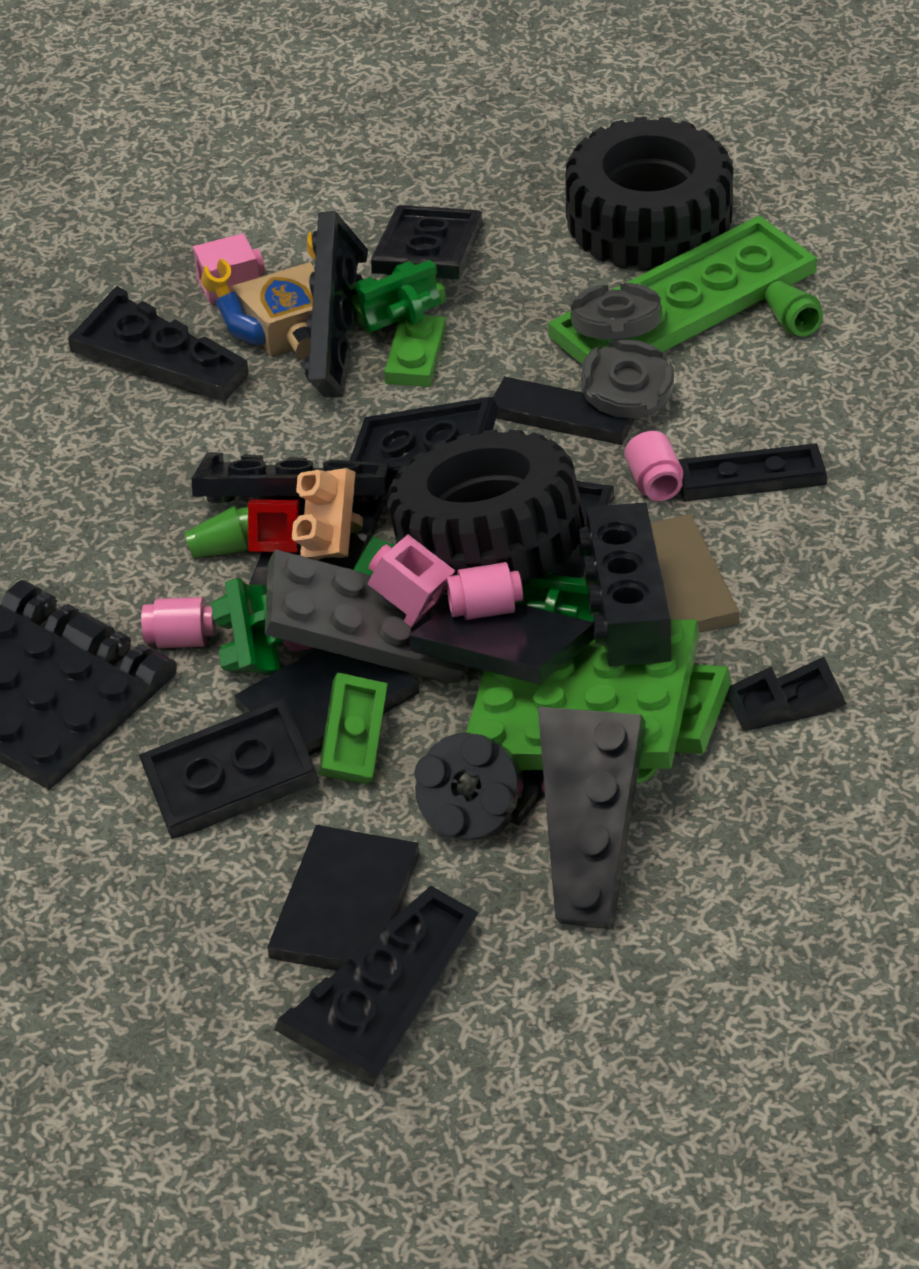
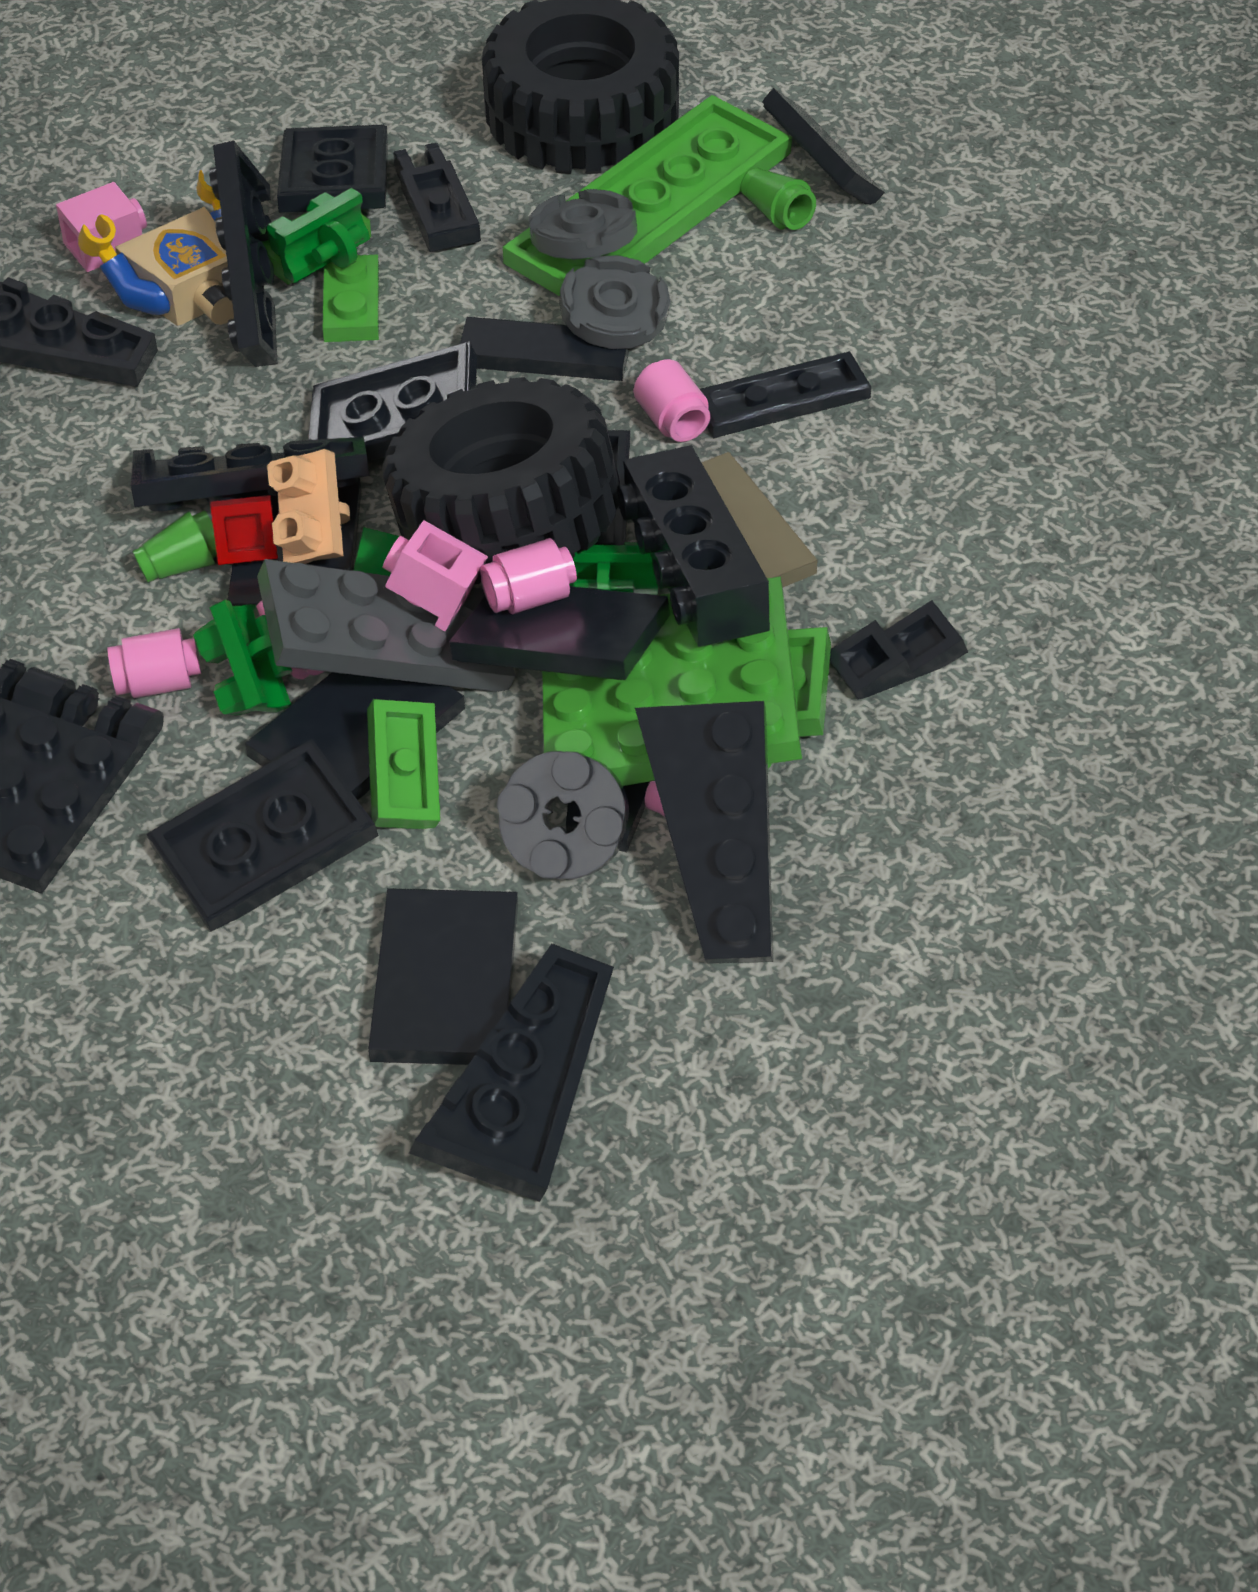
camera: 15 degrees left, 5 degrees up
none -> black hinge [393,143,481,252]
none -> black tile [762,88,885,205]

